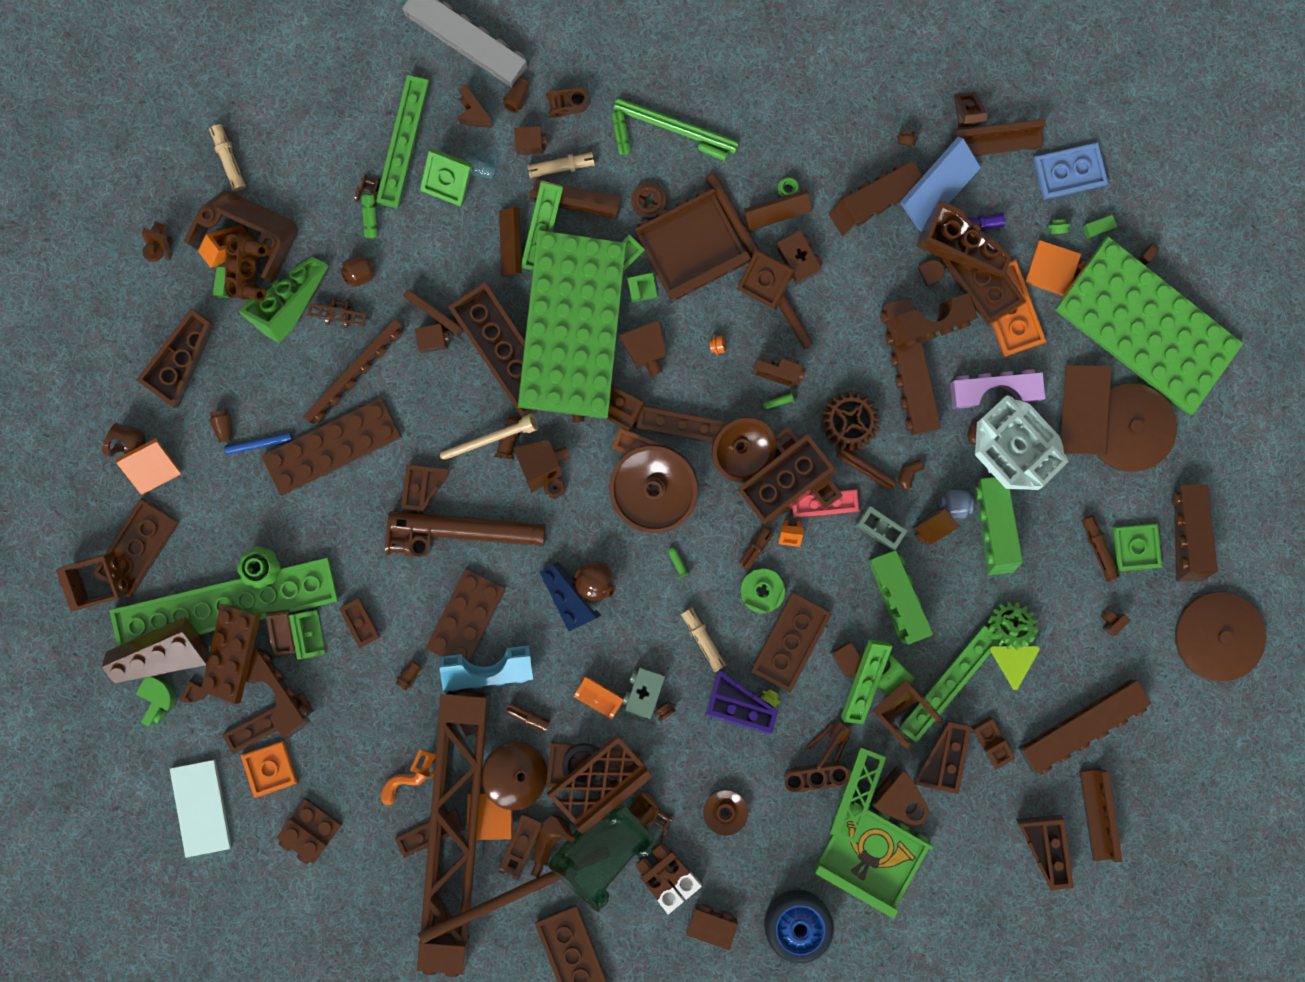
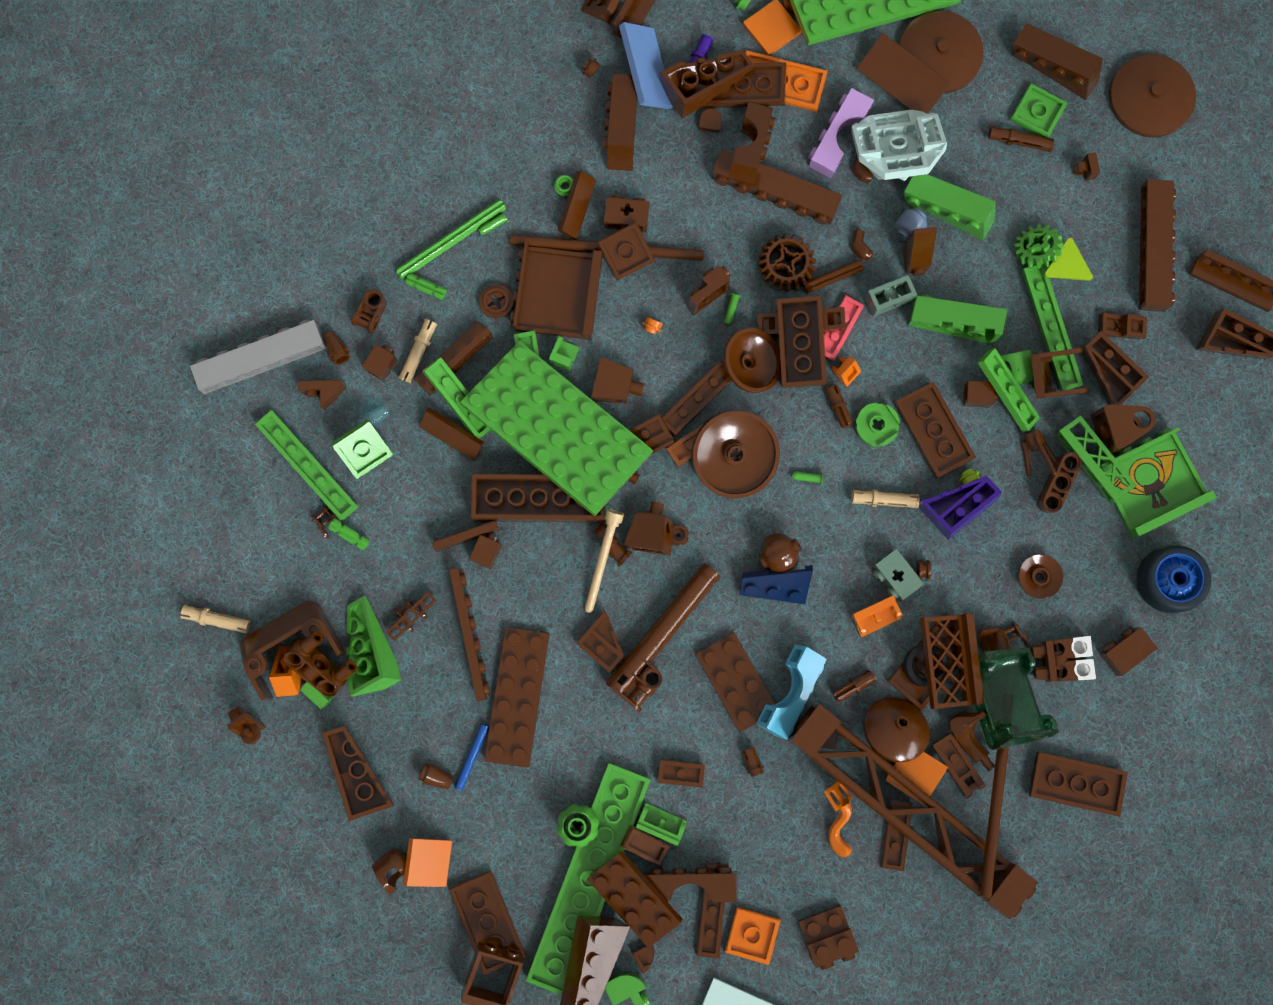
camera: 50 degrees left, 5 degrees down
reddish brown head [340,254,375,287] -> none

